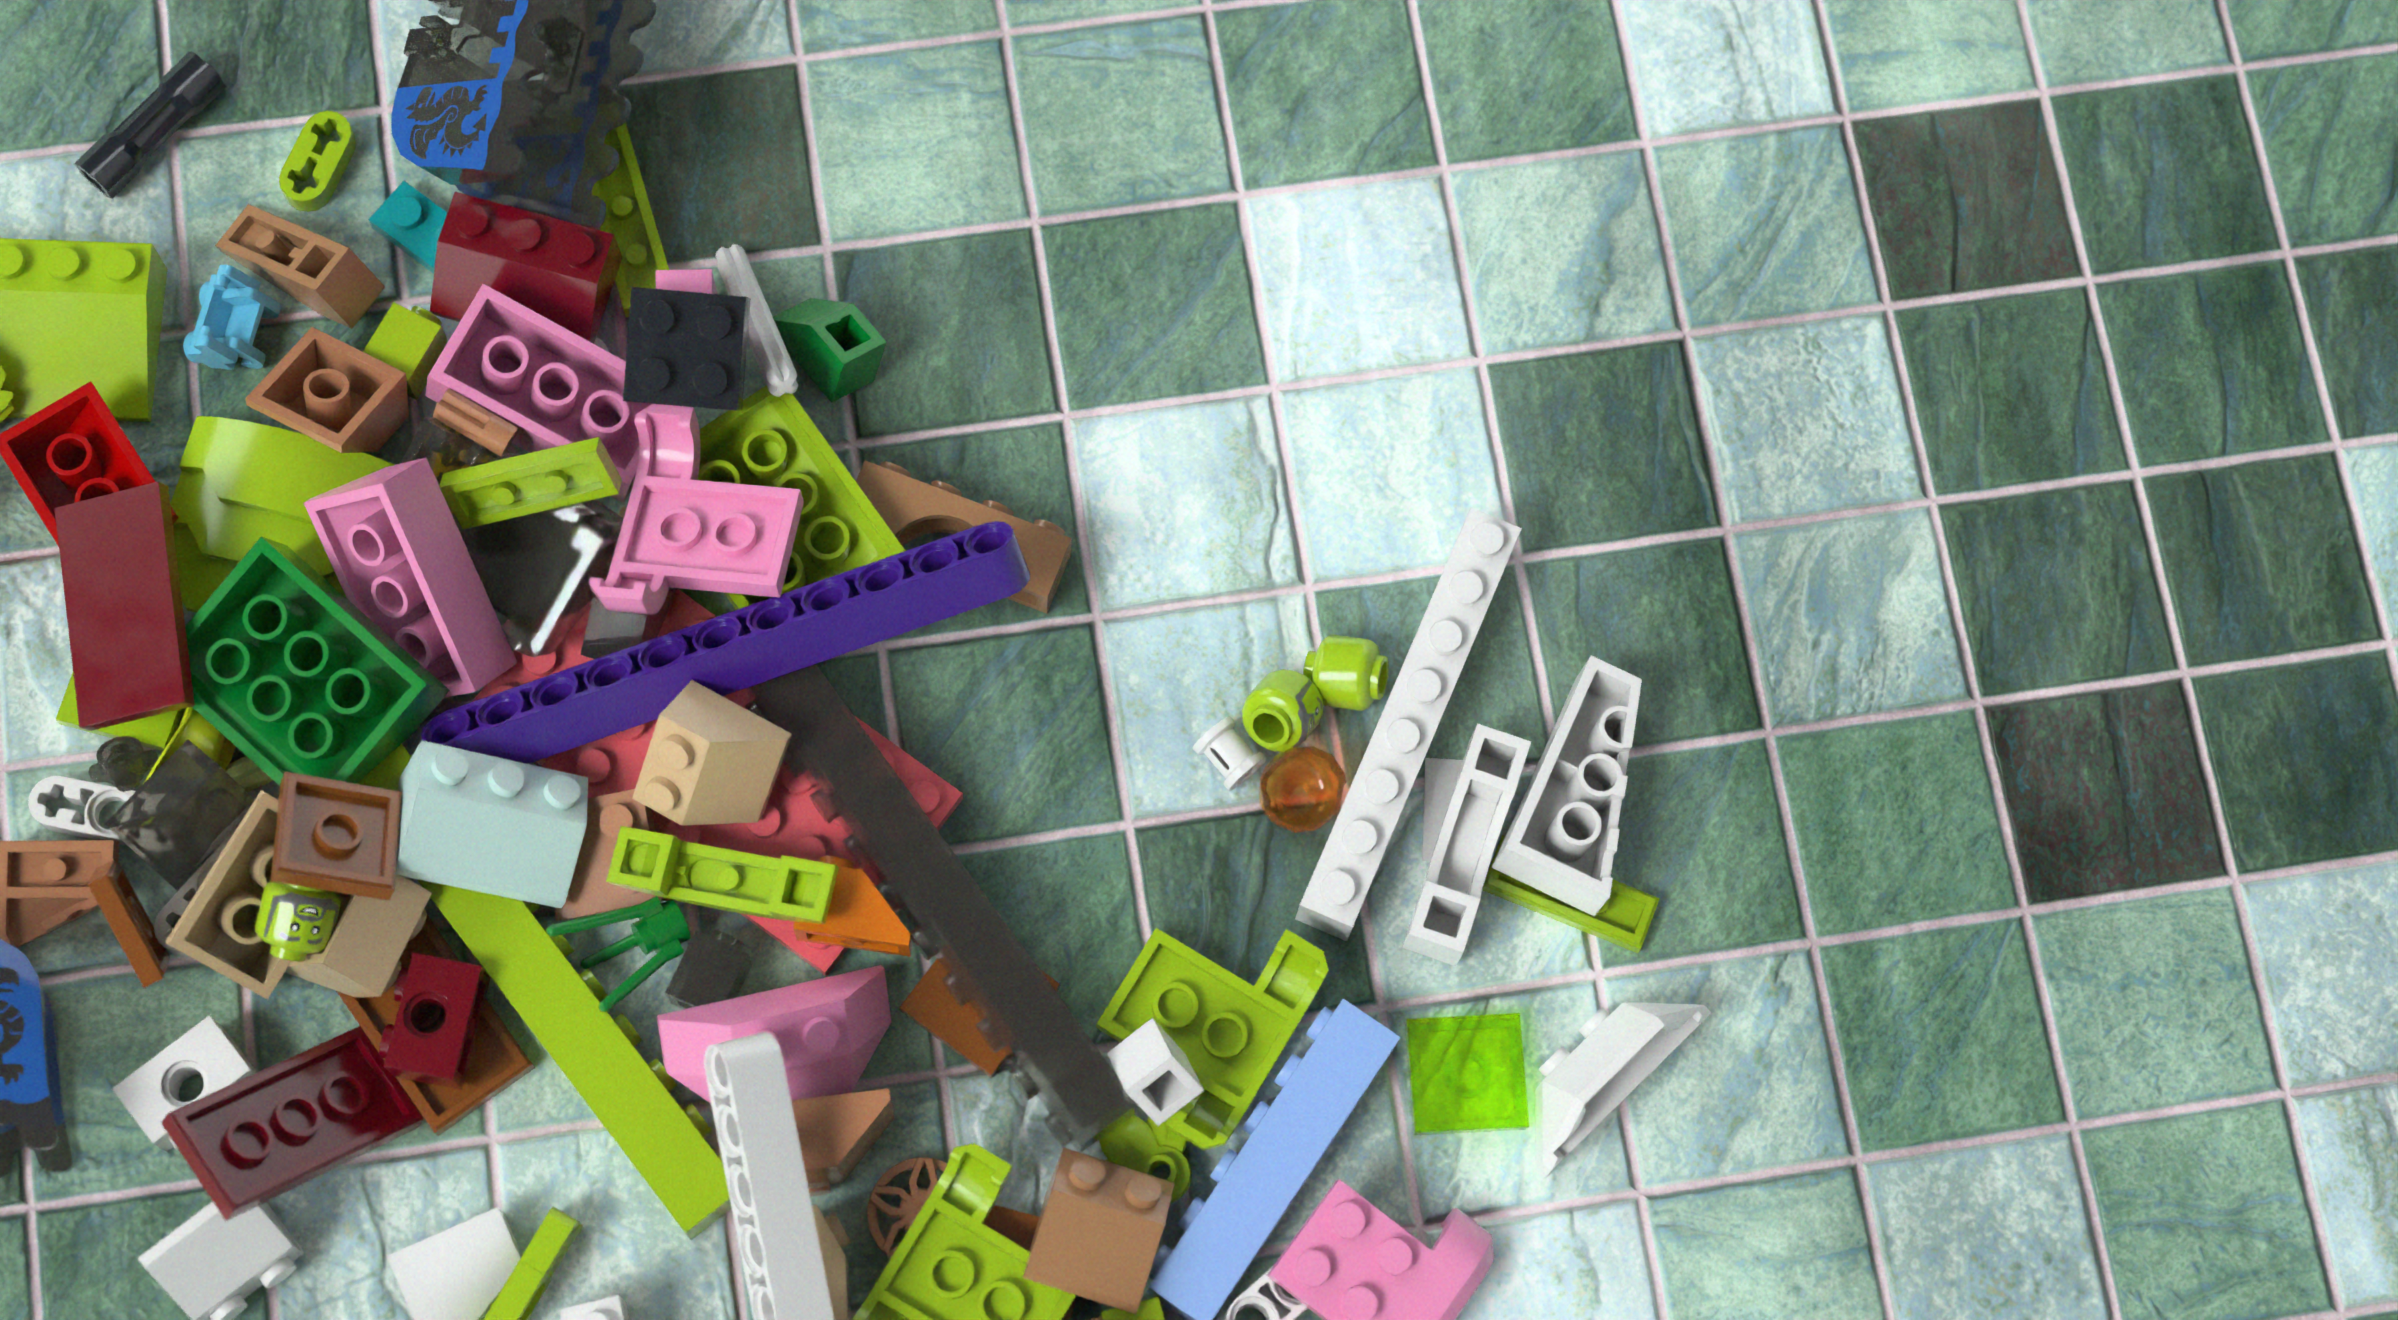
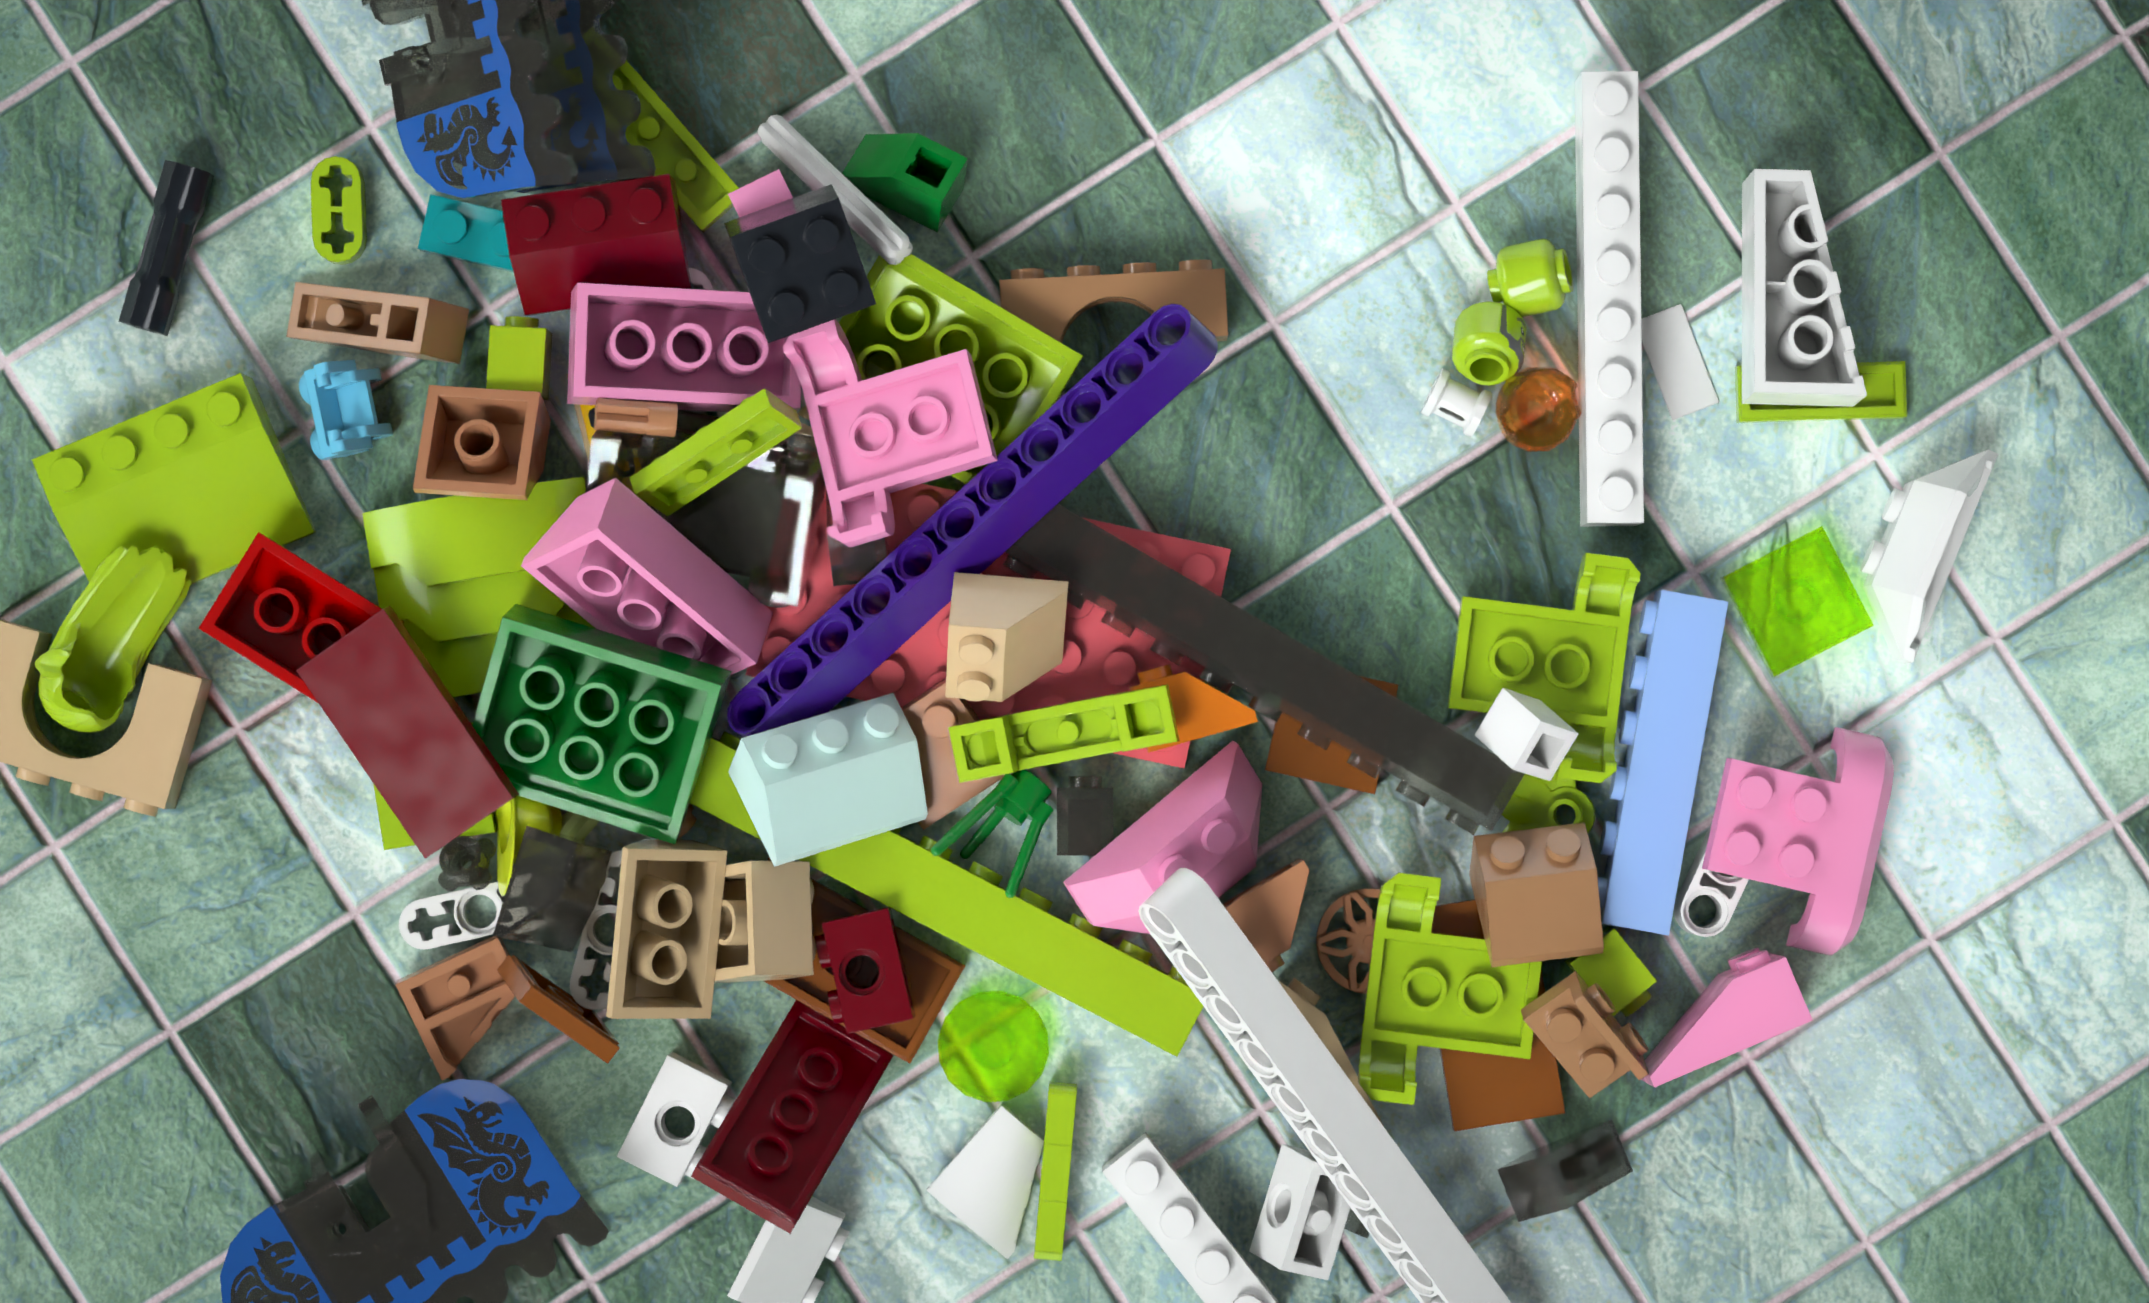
camera: 10 degrees left, 15 degrees up
lime head [255,881,340,962] -> none
dark orange tile [271,771,402,901] -> none
white arch [1402,723,1531,966] -> none
none -> clear neon green tile [938,990,1049,1102]

